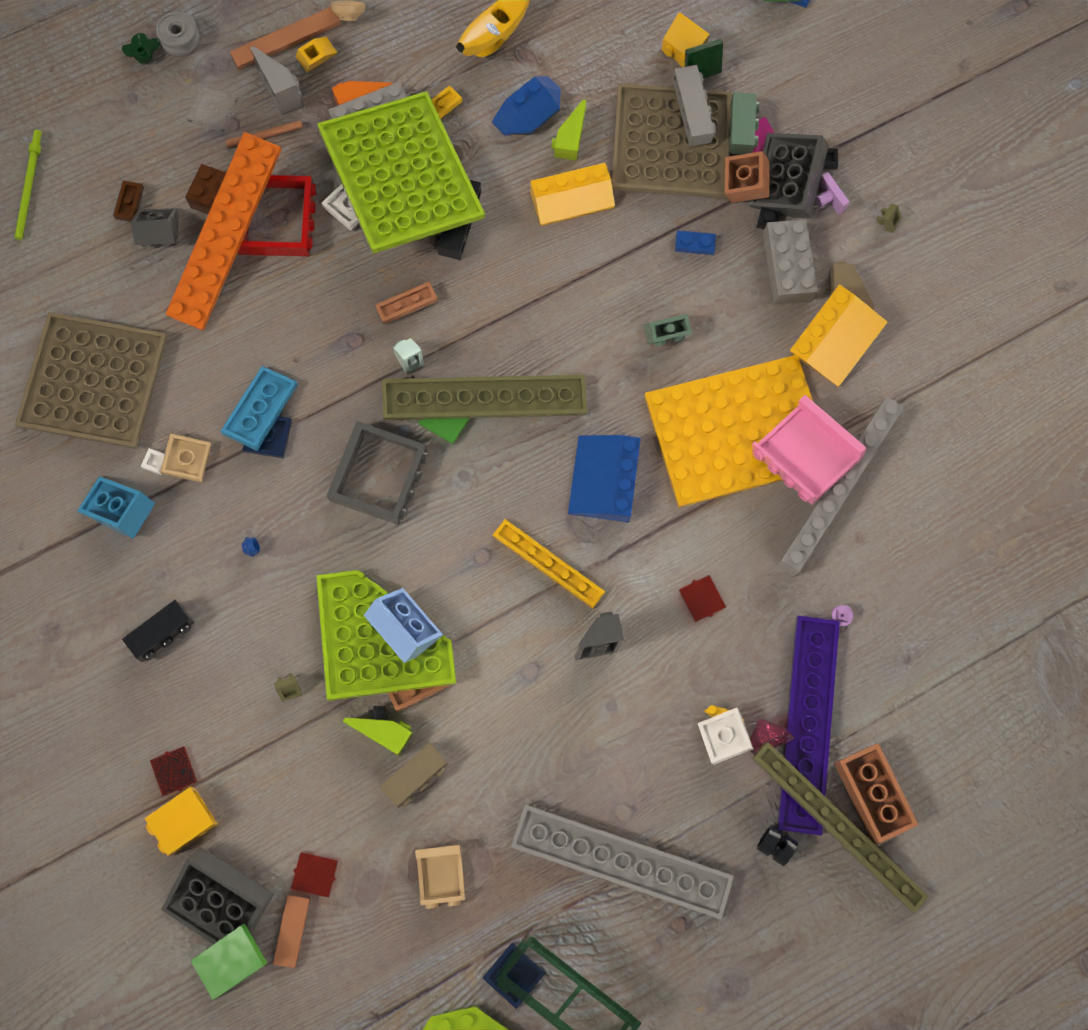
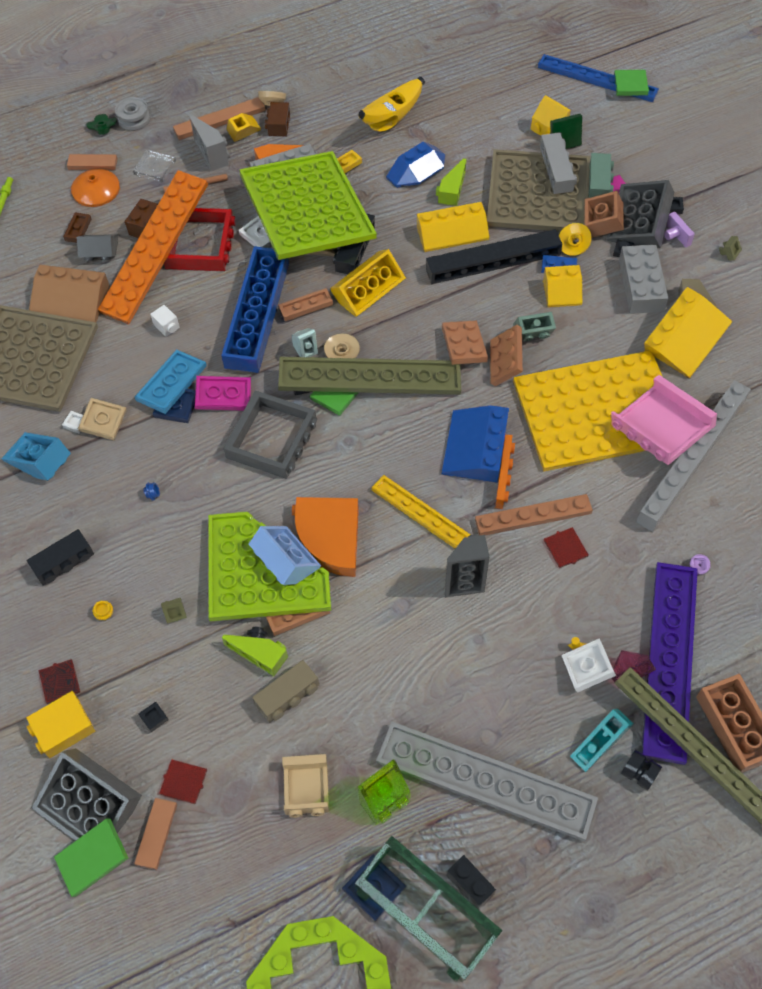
camera: 10 degrees right, 15 degrees down
none -> medium nougat slope [29,264,110,322]
none -> nougat tile [67,154,118,170]
none -> orange dish [71,169,120,207]
none -> yellow plate [93,601,113,620]
none -> black plate [138,702,169,732]
none -> white brick [150,305,180,337]
none -> dark pink tile [195,376,251,411]
none -> blue brick [221,246,289,373]
none -> reddish brown brick [265,102,290,137]
none -> orange brick [292,497,359,577]
none -> tan dish [324,334,360,358]
none -> yellow slope [330,249,406,317]
none -> clear neon green slope [358,759,411,825]
none -> black brick [426,229,562,285]
none -> nougat plate [442,320,488,365]
none -> black brick [447,855,496,911]
none -> nougat plate [475,494,593,536]
none -> nougat plate [490,325,523,386]
none -> orange plate [495,434,515,509]
none -> yellow slope [543,265,582,308]
none -> yellow dish [559,223,592,256]
none -> teal slope [570,709,634,772]

